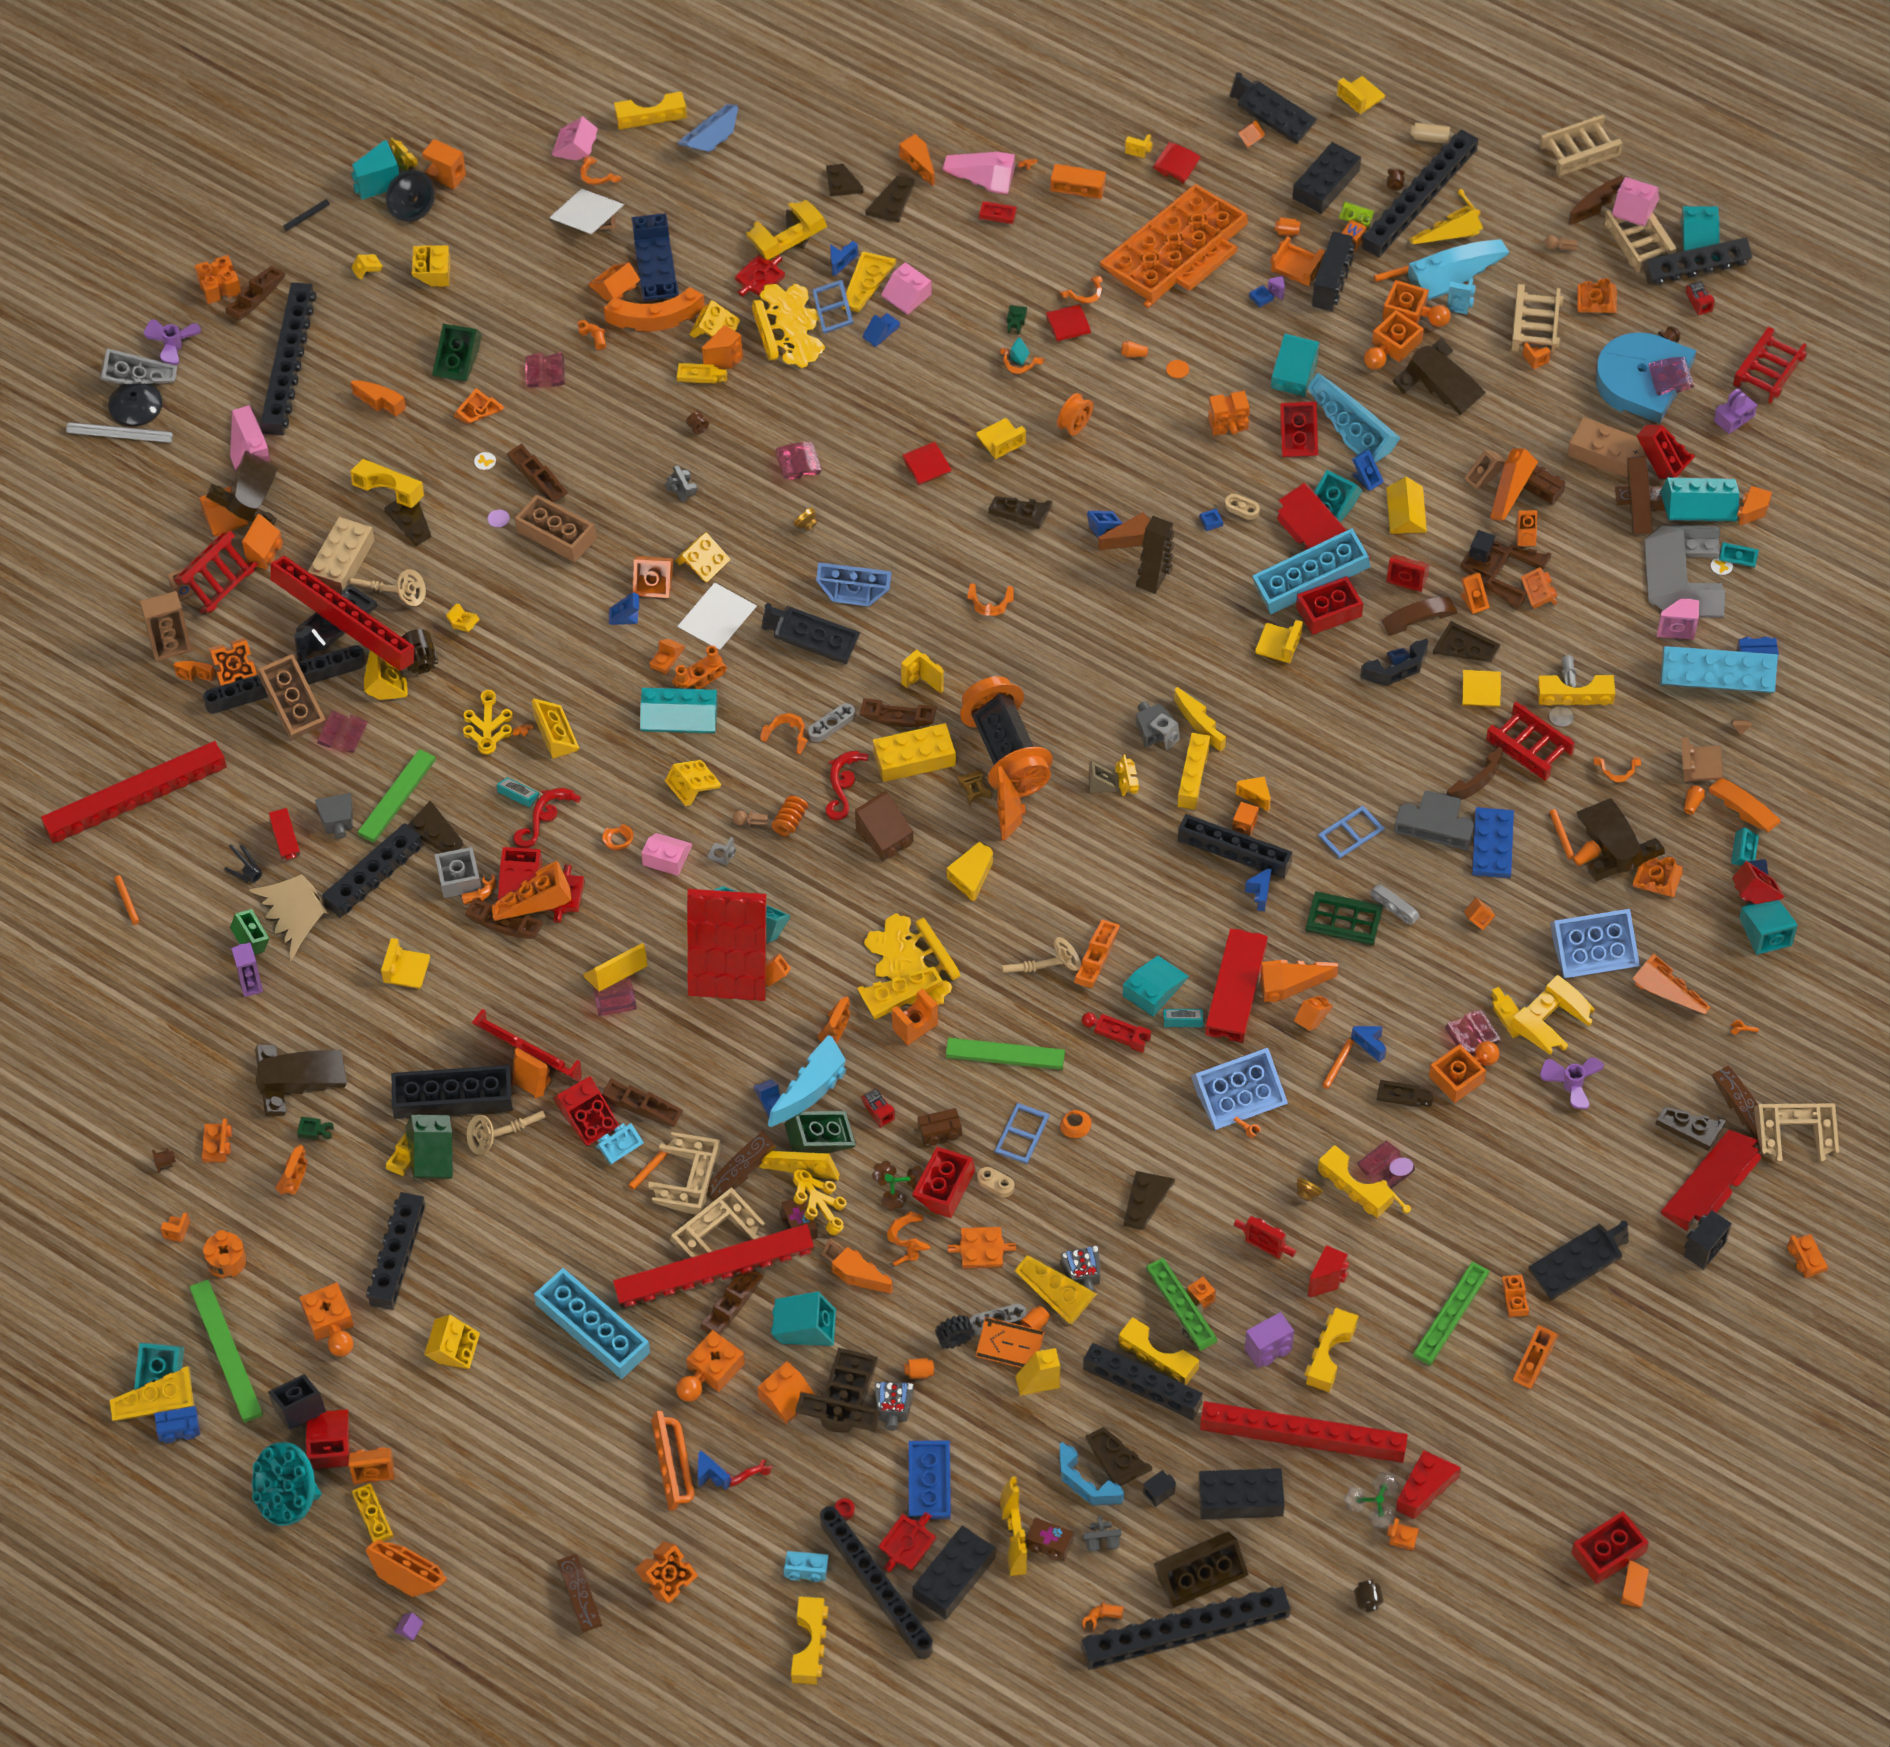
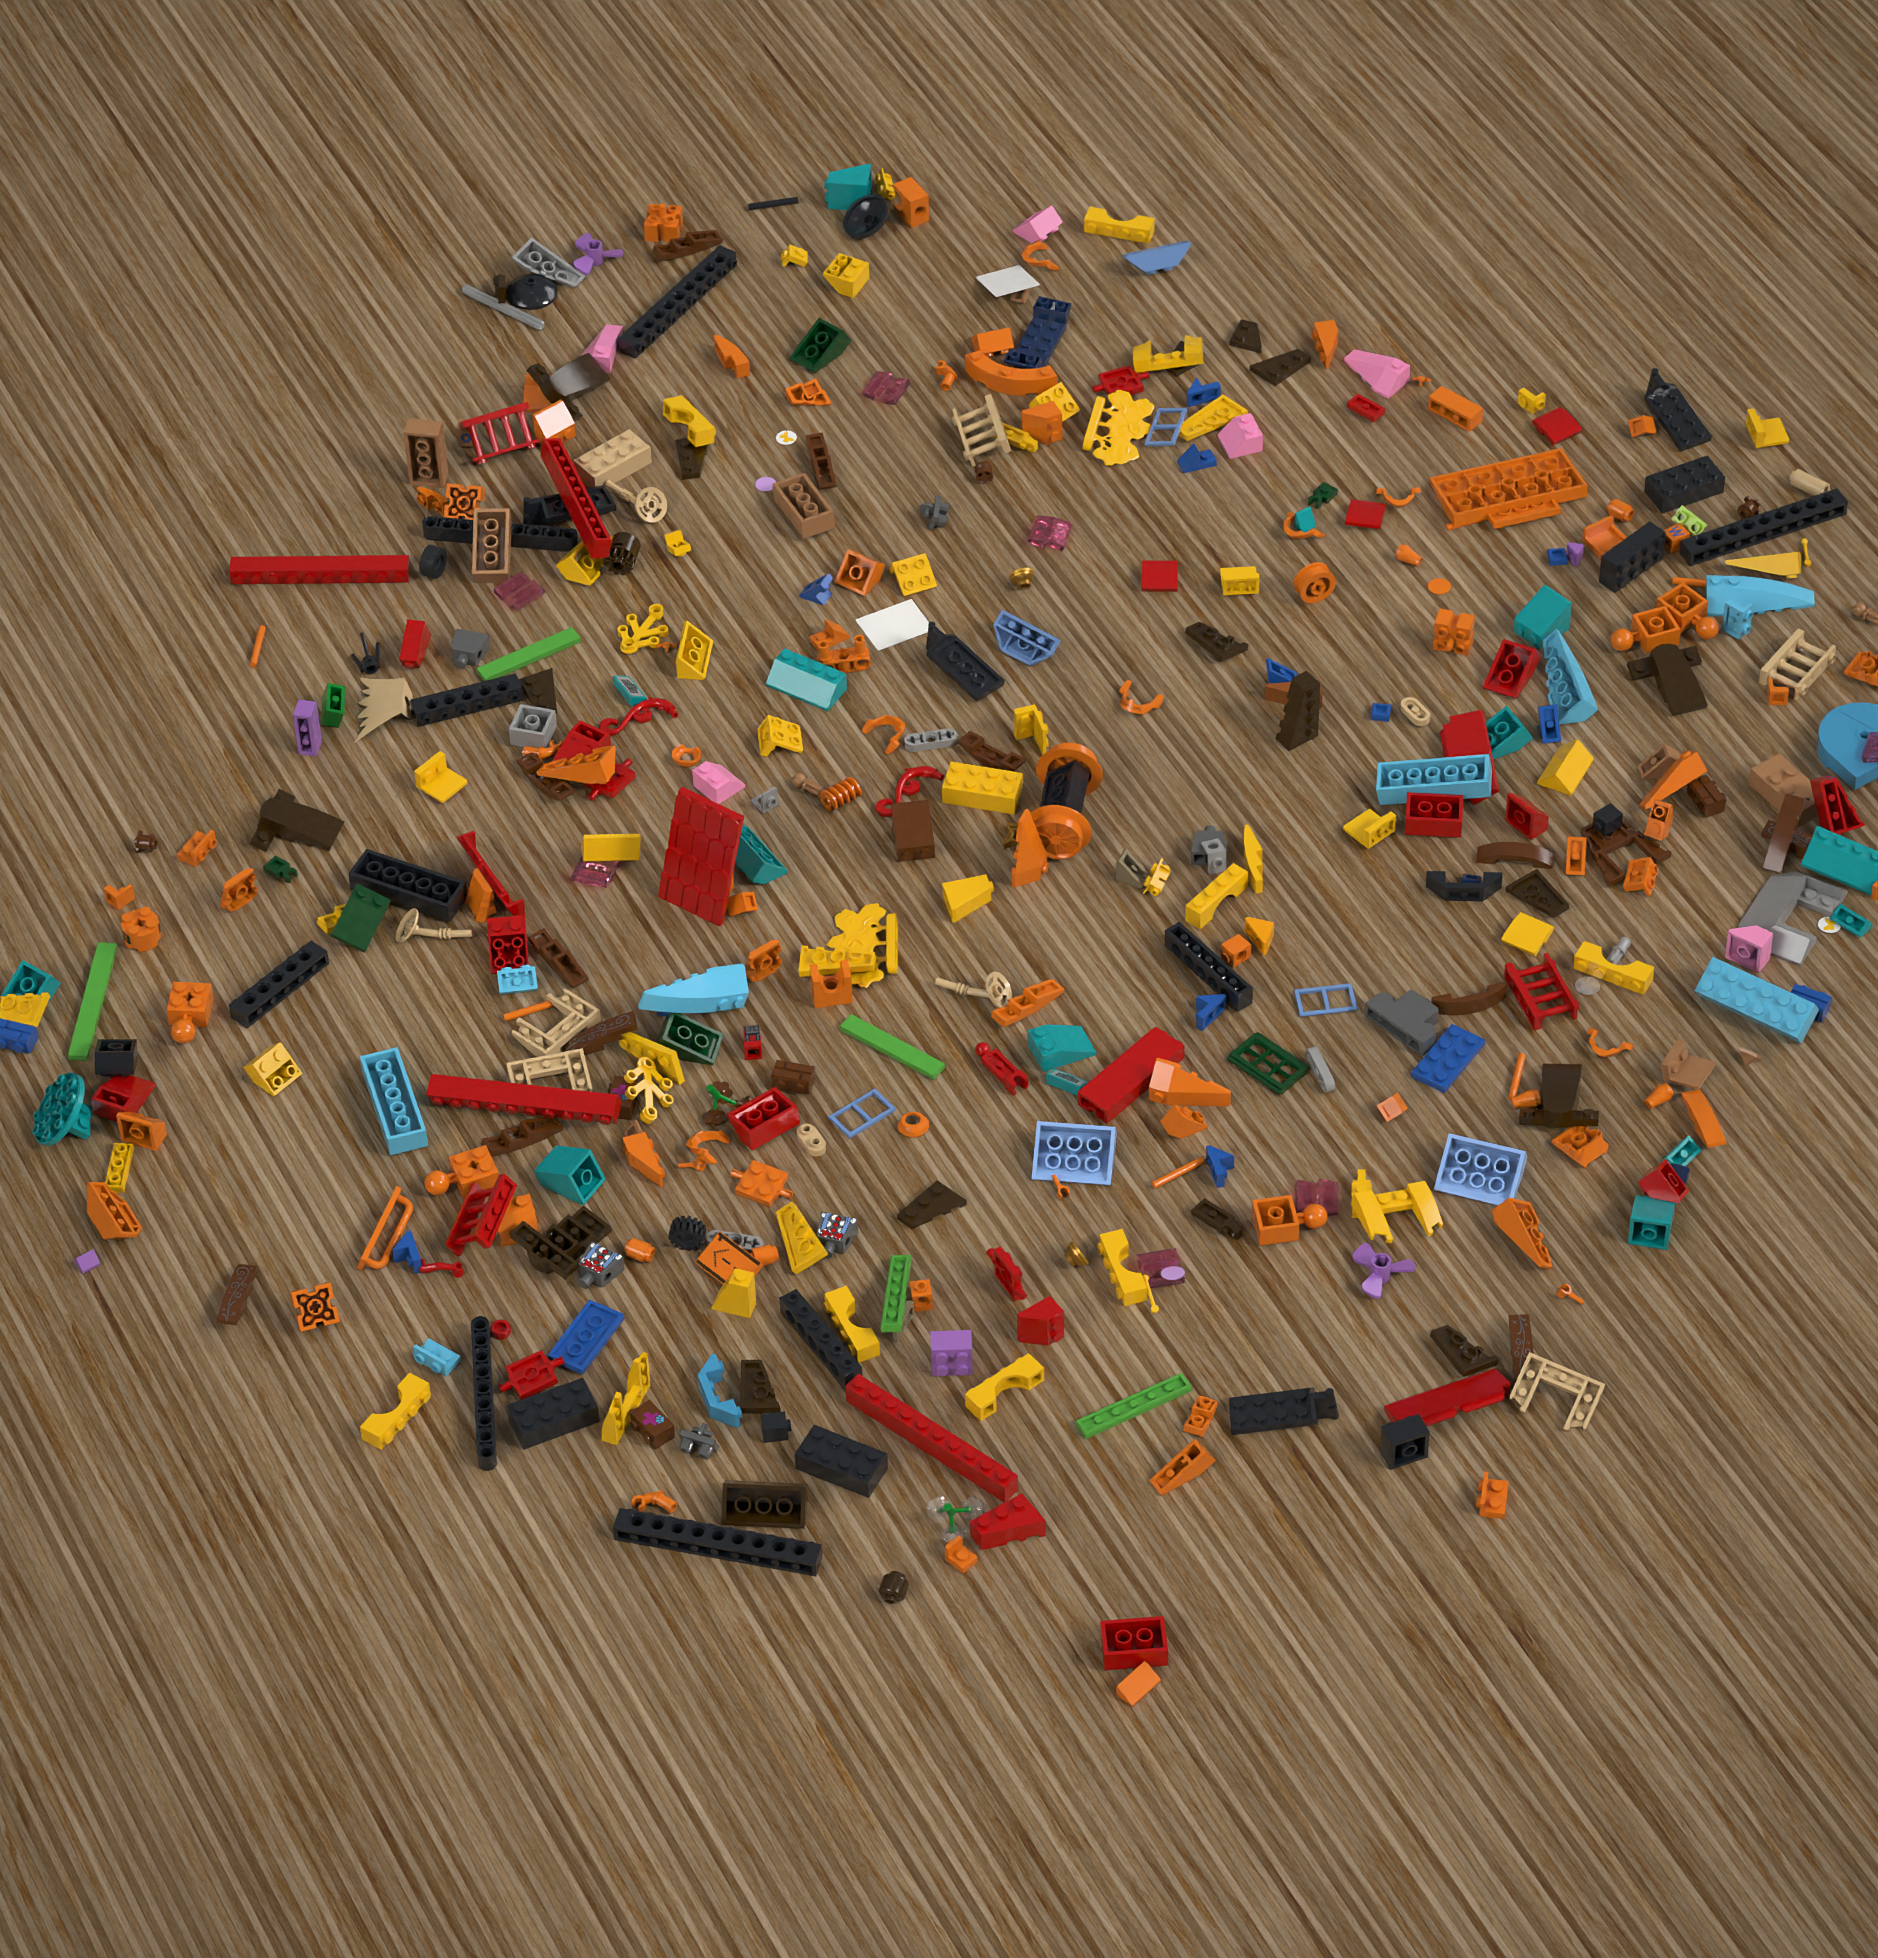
camera: 30 degrees right, 10 degrees down
none -> black tyre [419,545,447,579]
none -> red fence [445,1173,517,1256]
none -> dark brown hinge [493,274,506,303]
none -> tan fence [951,394,1011,467]

